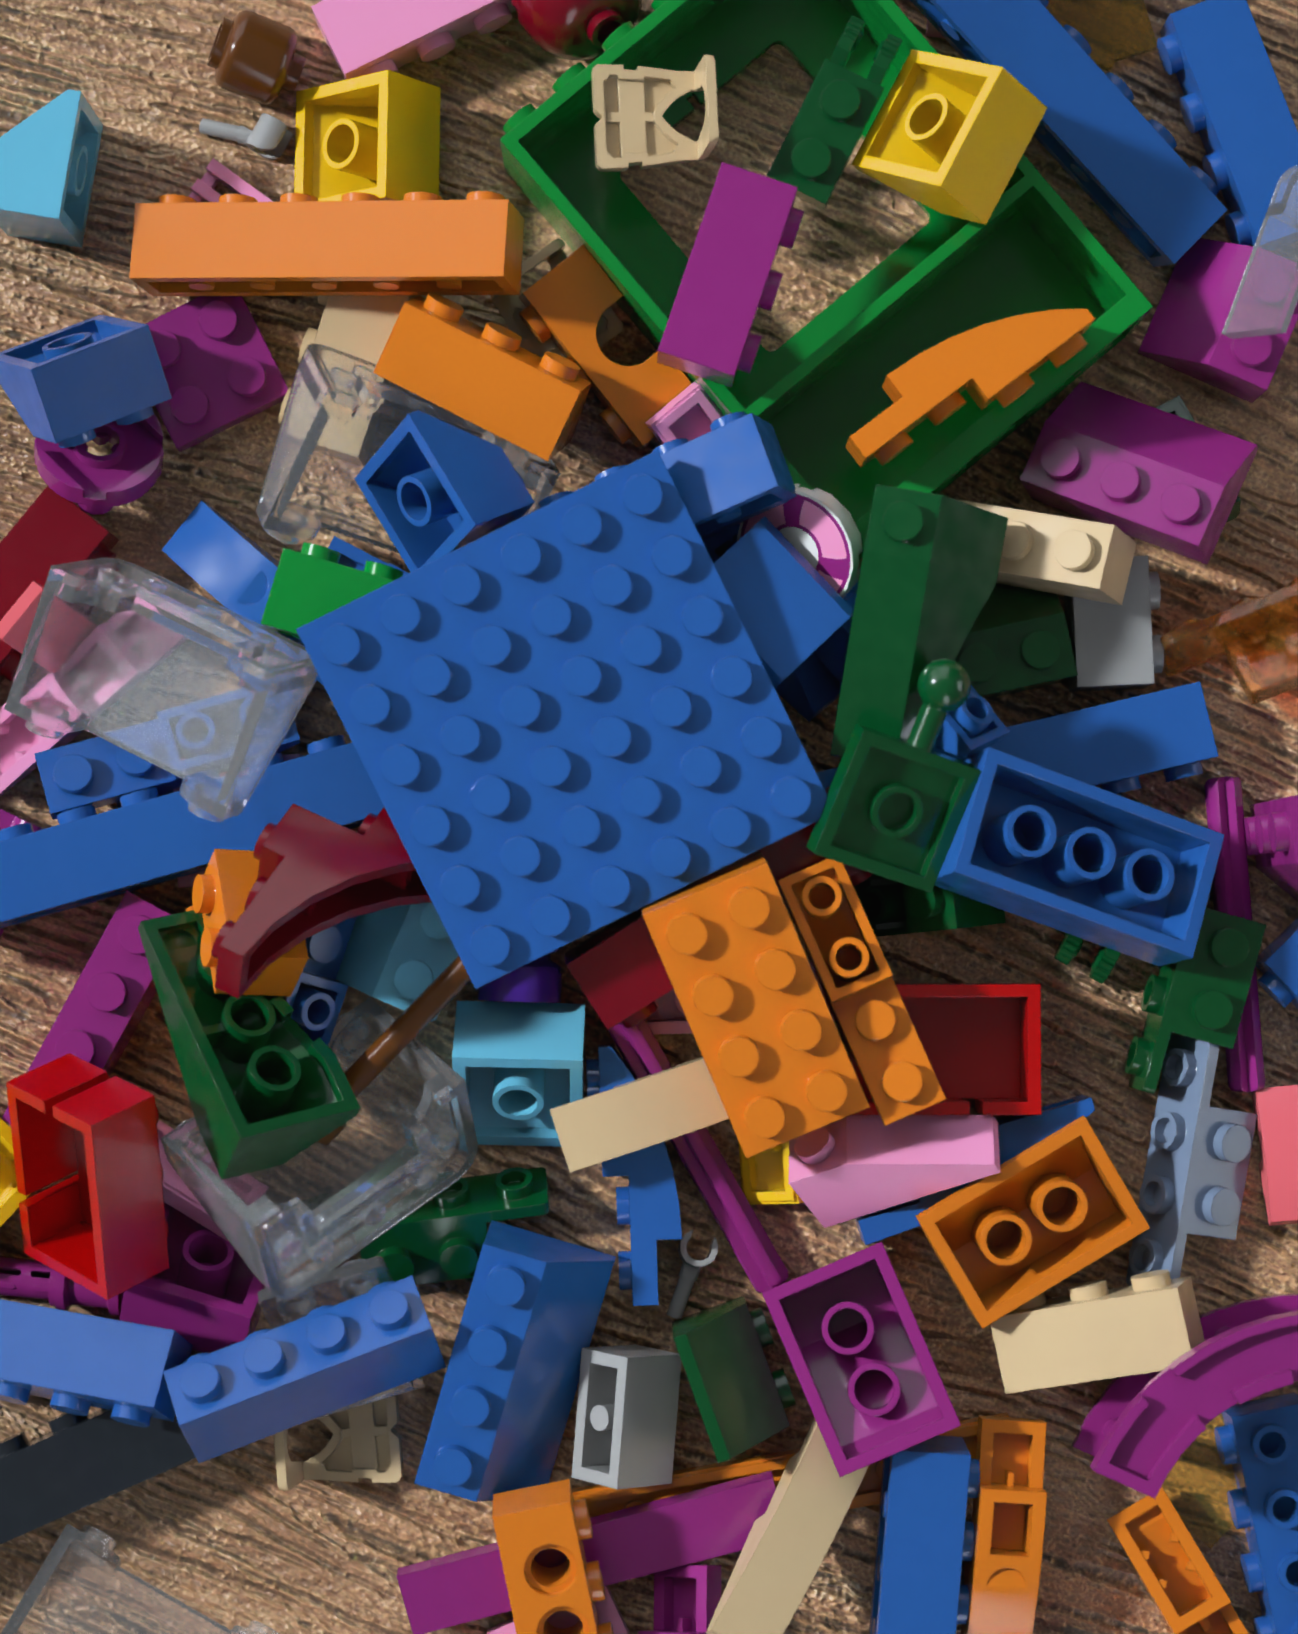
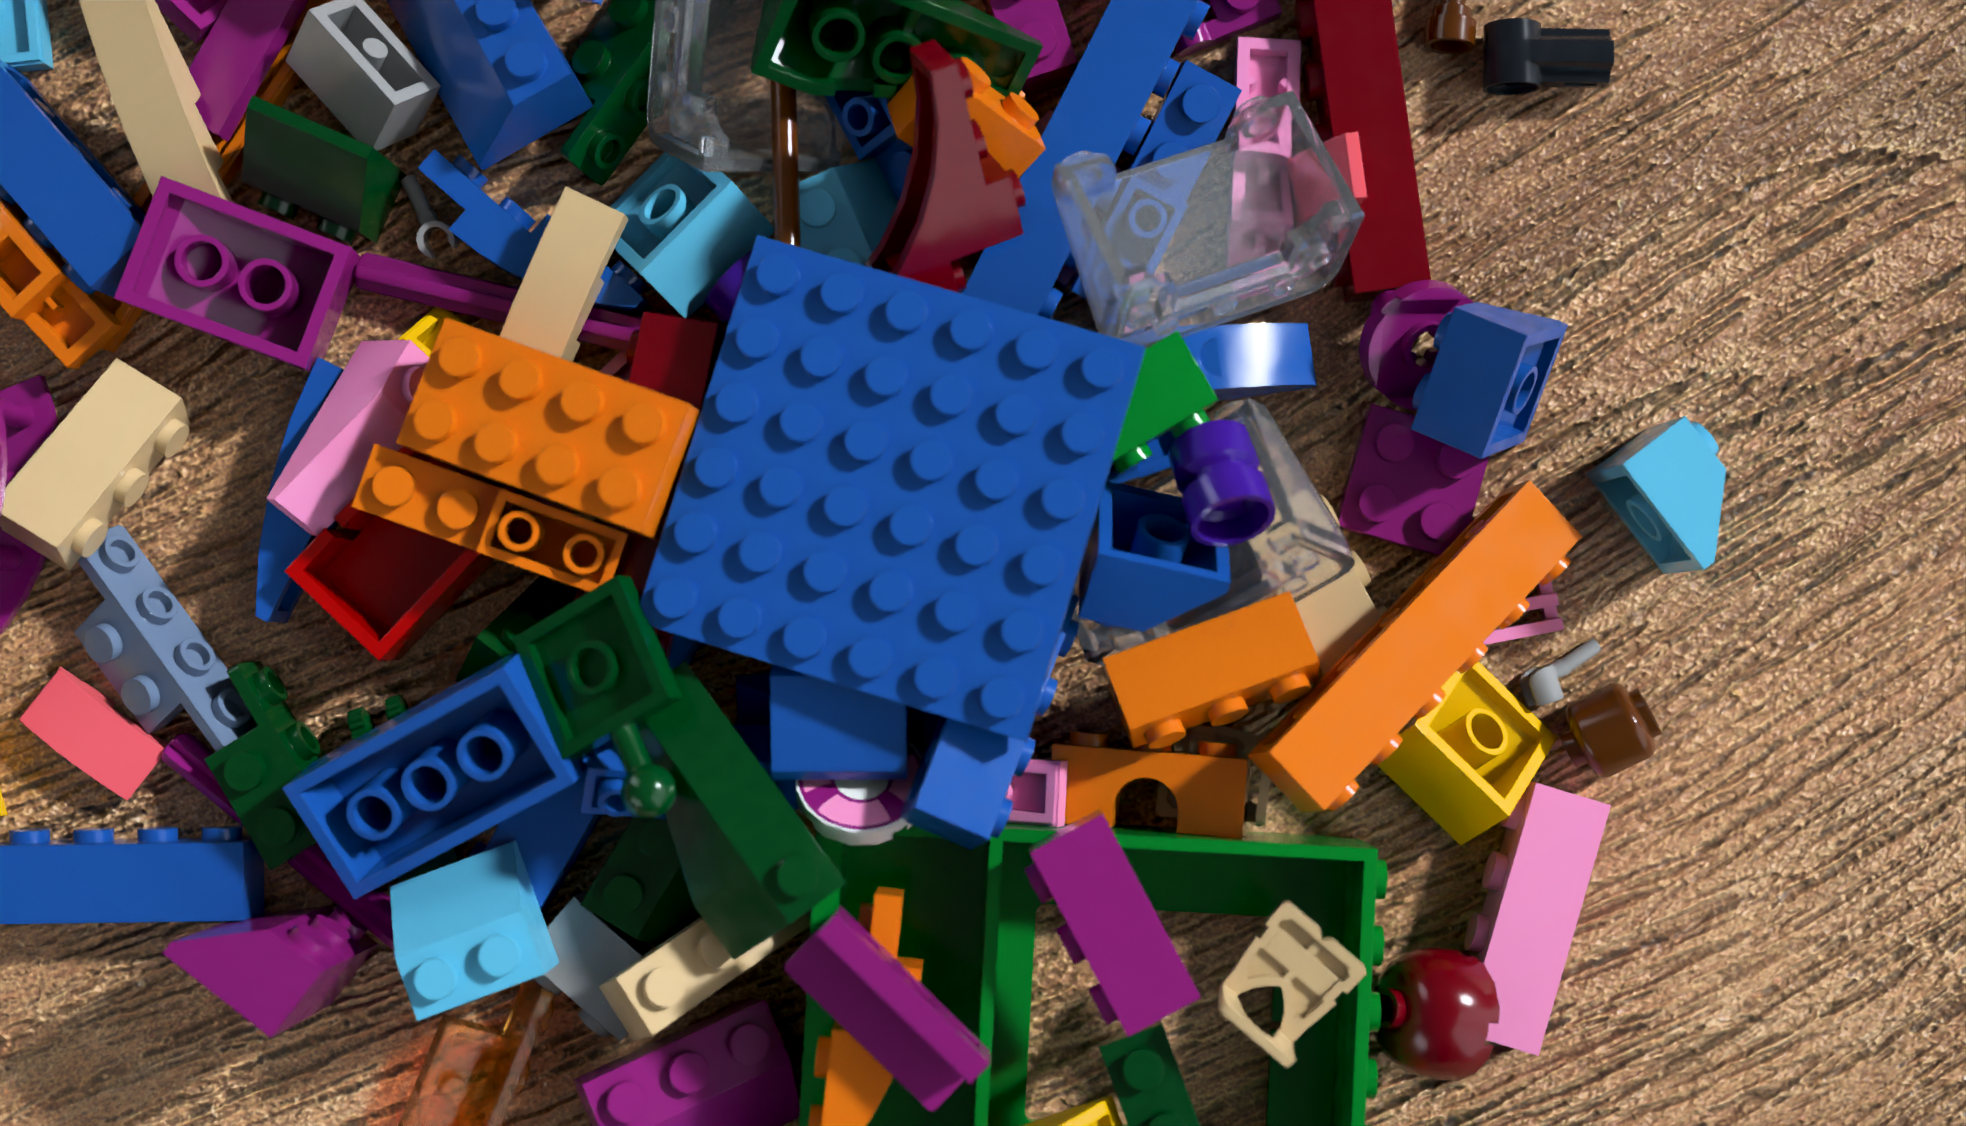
camera: 135 degrees right, 0 degrees up
orange slope [916,1116,1150,1329] -> none
none -> medium azure slope [390,840,560,1021]
none -> magenta panel [784,906,990,1111]
none -> dark purple wheel [1168,419,1276,547]

